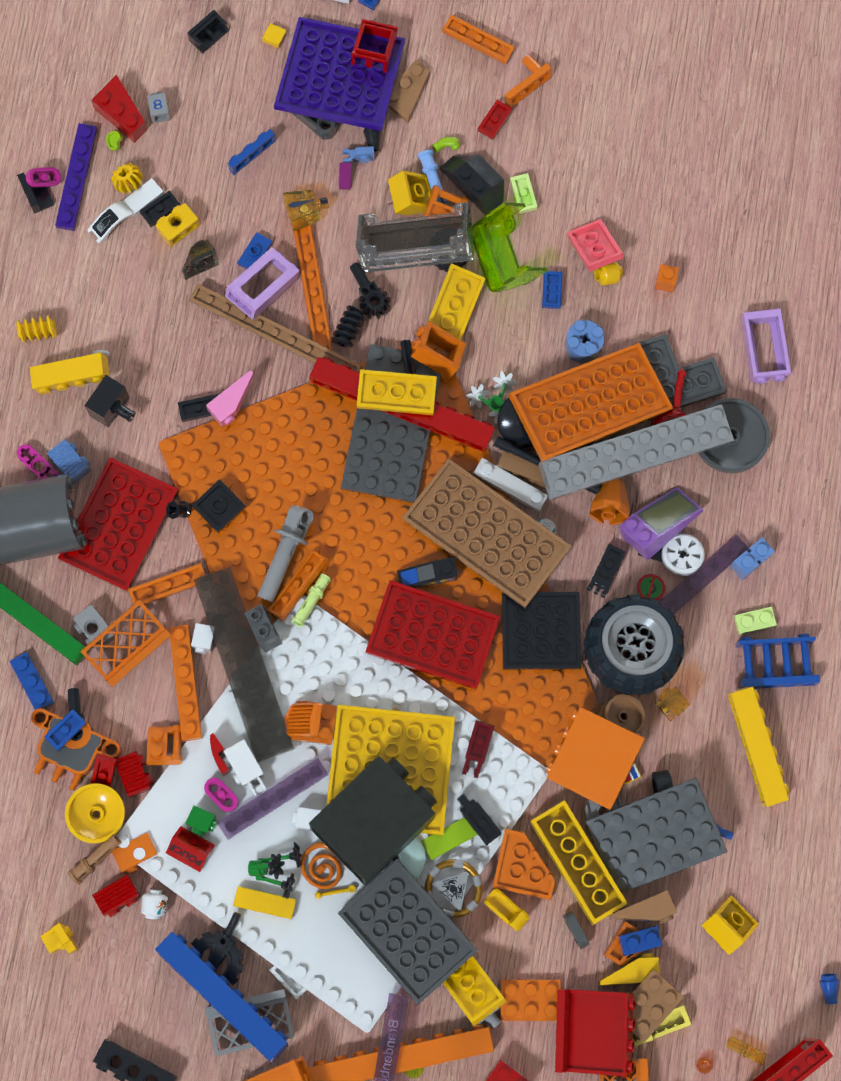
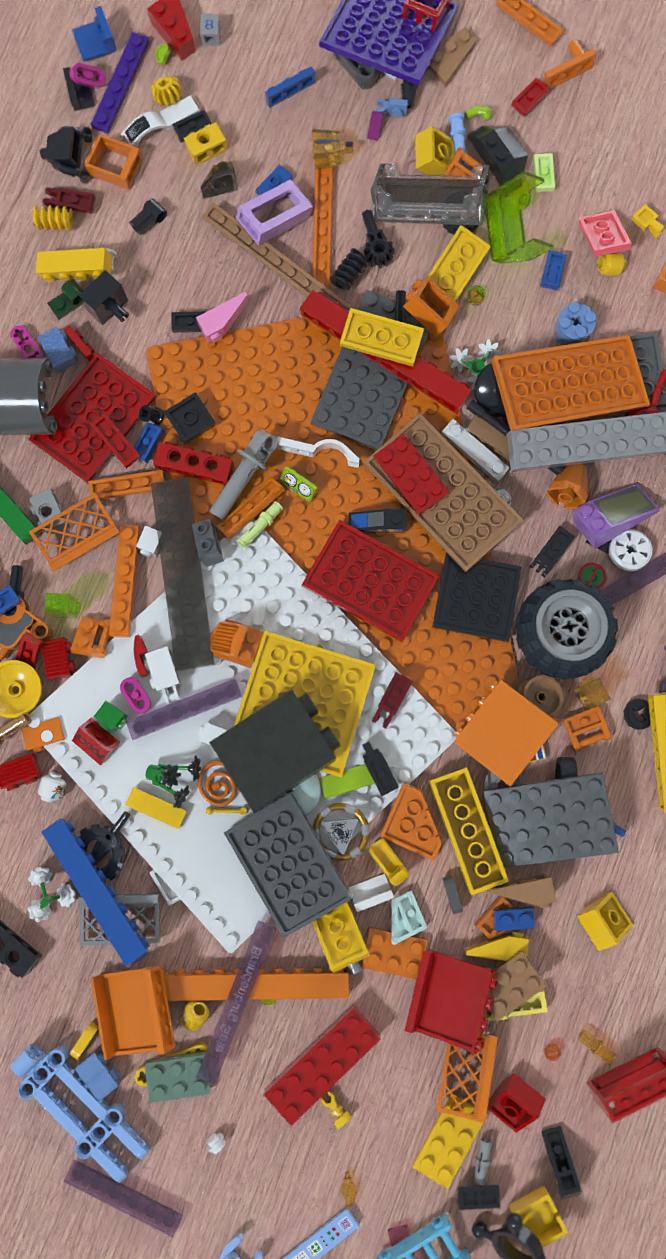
camera: 20 degrees right, 5 degrees up
none -> white plant [27,867,76,922]
none -> black torso [40,126,93,184]
none -> dark red hinge [42,187,96,214]
none -> clear neon green brick [45,593,81,618]
none -> dark green plate [47,279,83,320]
none -> red plate [64,325,95,362]
none -> blue bracket [72,6,117,62]
none -> orange window [85,134,143,190]
none -> red plate [90,413,141,469]
none -> black piece [129,198,167,235]
none -> blue plate [134,422,165,463]
none -> red brick [153,441,234,485]
none -> white piece [276,436,359,468]
none -> slope [280,466,318,502]
none -> white panel [348,873,394,912]
none -> red plate [373,433,450,516]
none -> light aqua wing [391,891,427,944]
none -> clear neon green tile [466,286,485,306]
none -> orange plate [562,706,611,753]
none -> black gear [623,699,651,730]
none -> yellow plate [631,204,664,238]

